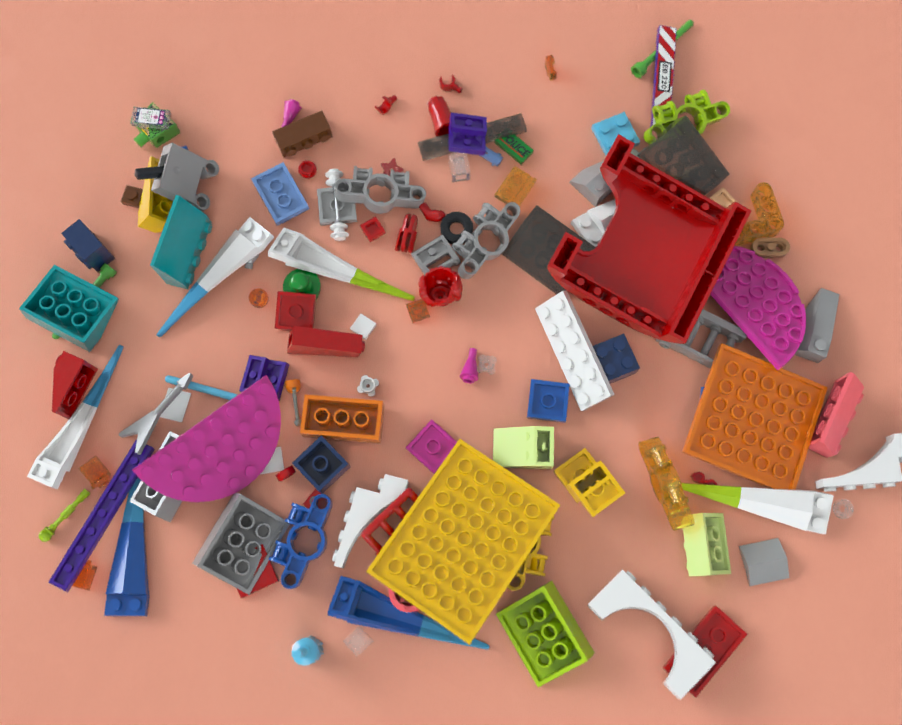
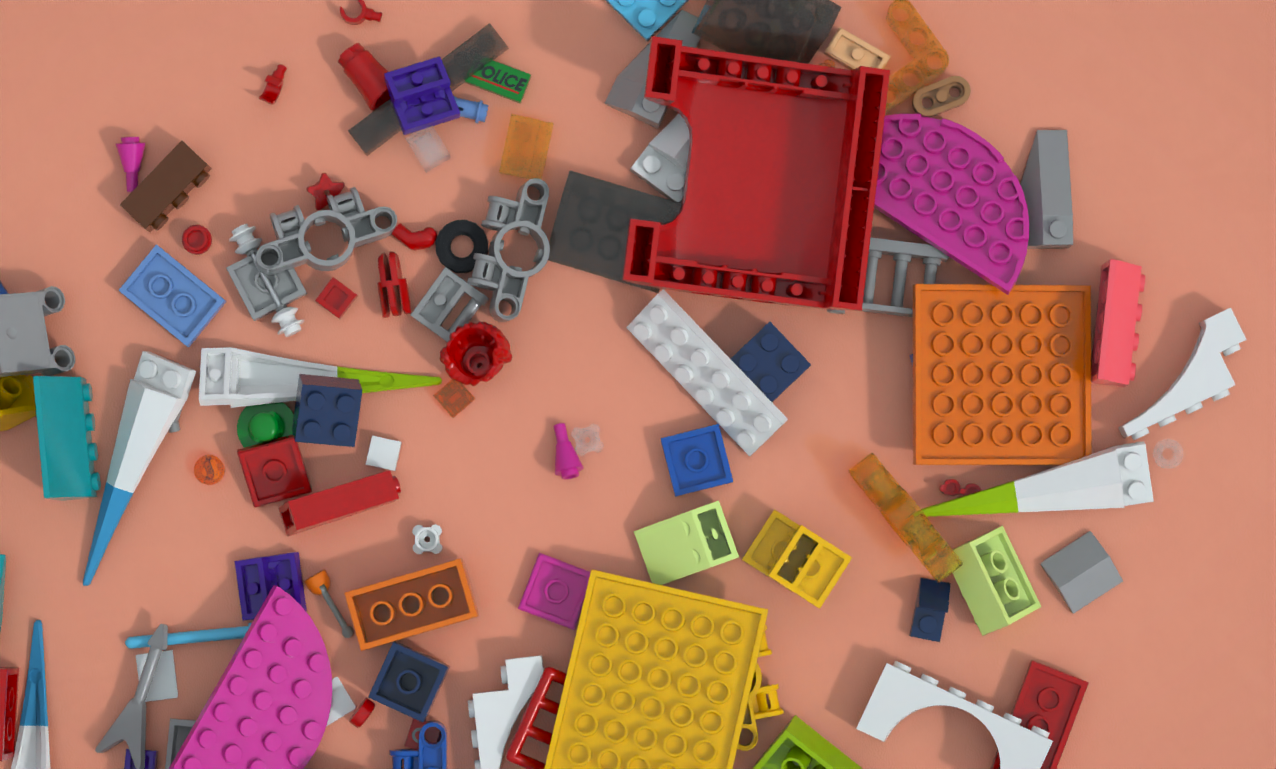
camera: 20 degrees left, 10 degrees up
none -> dark blue brick [292,374,362,447]
none -> dark blue slope [909,577,950,642]

